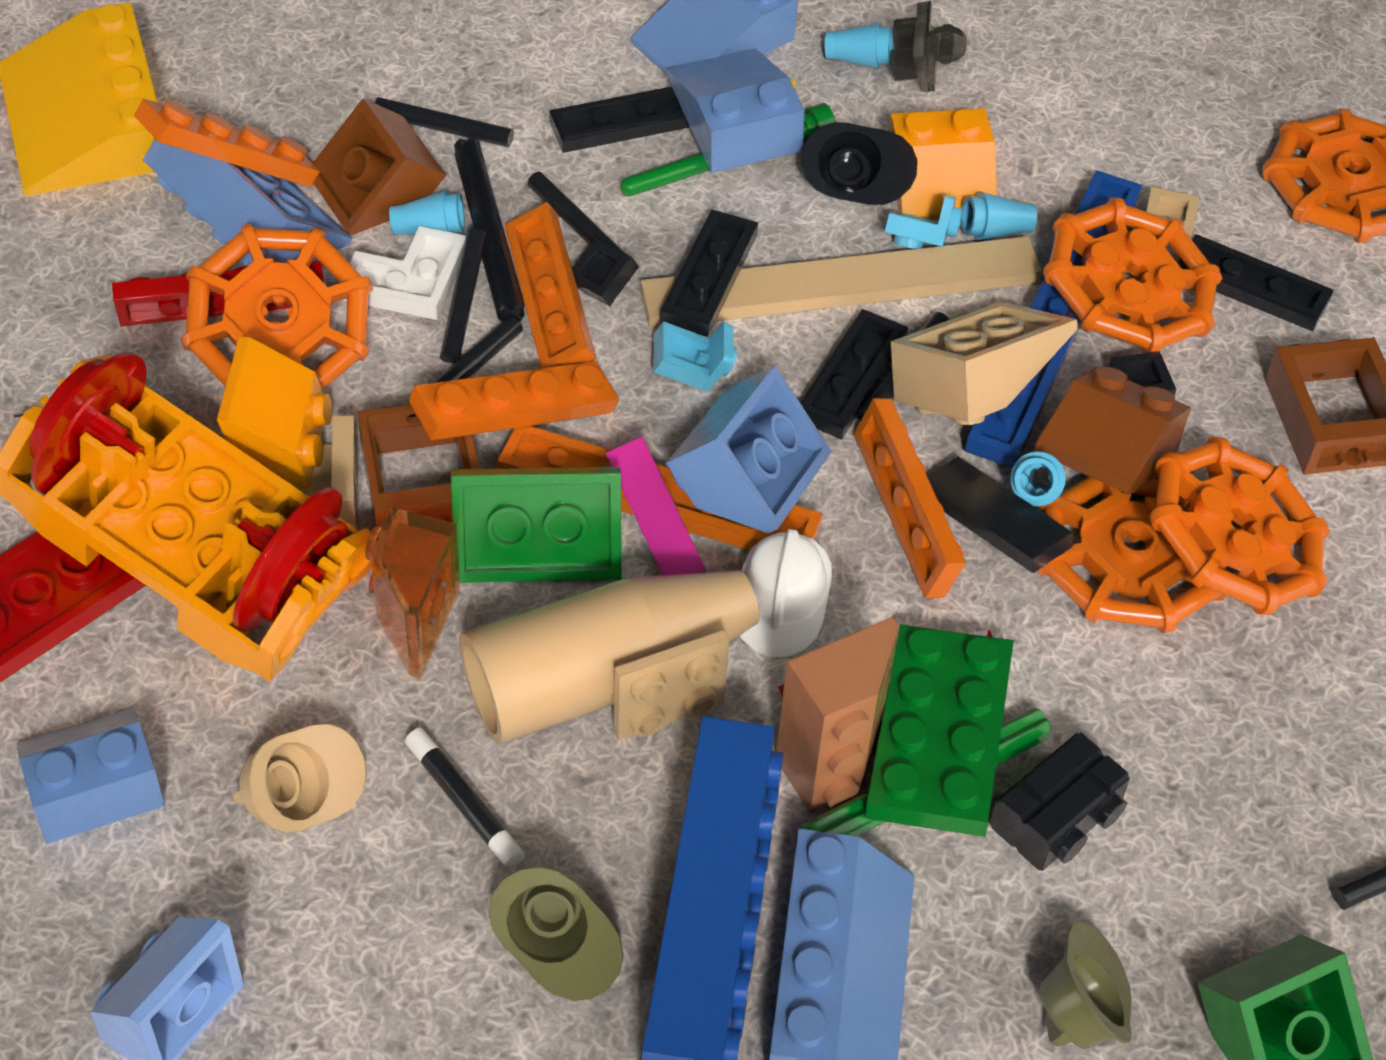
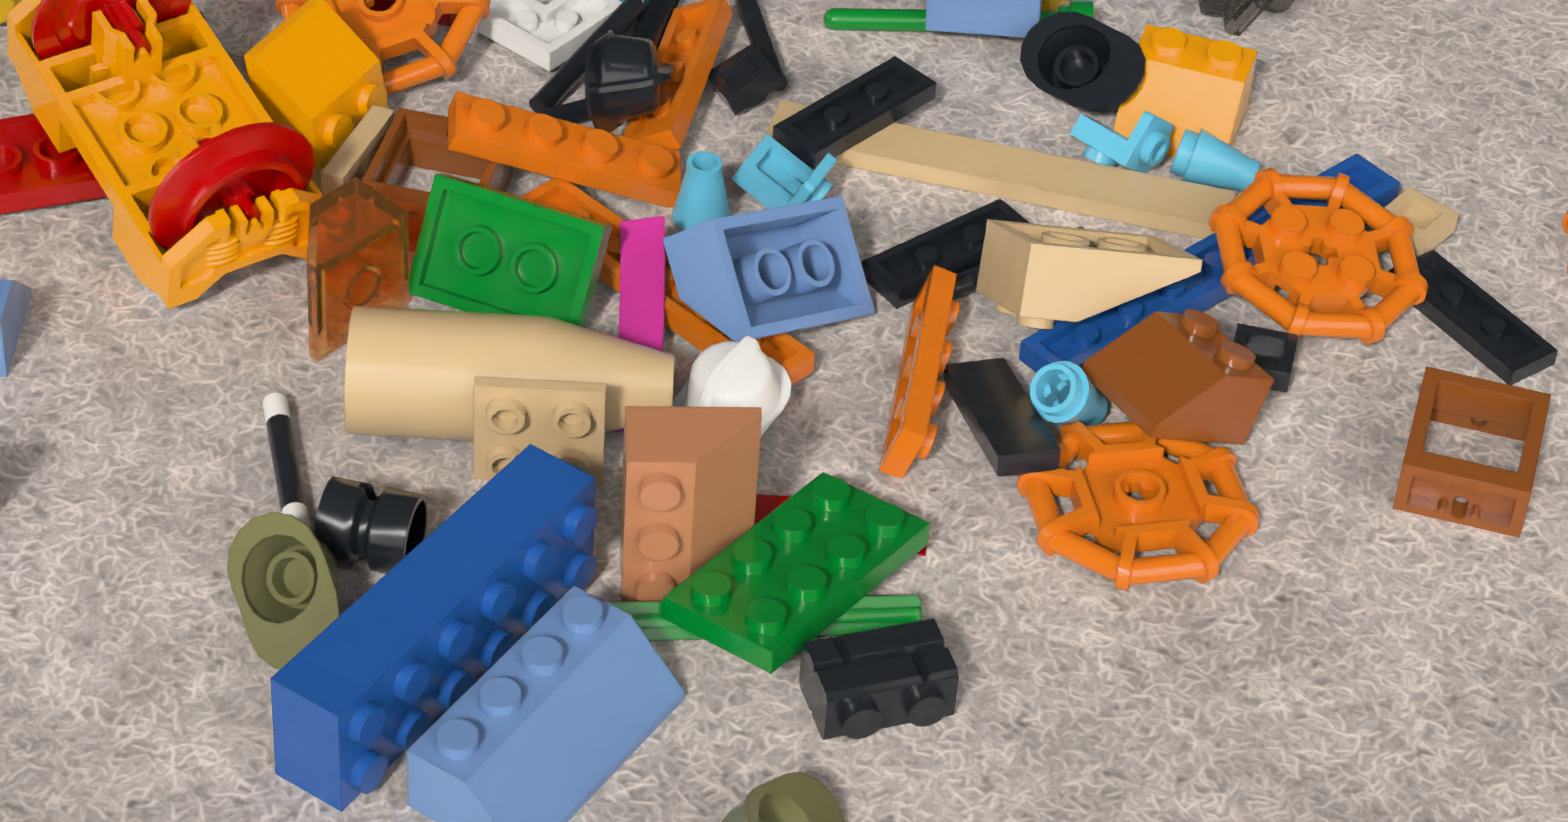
camera: 25 degrees right, 10 degrees down
tan piece [232,724,366,833] -> none
orange plate [1149,437,1330,615] -> none
none -> black wheel [313,476,428,574]
none -> black piece [584,30,675,133]
none -> medium azure cone [672,151,731,232]

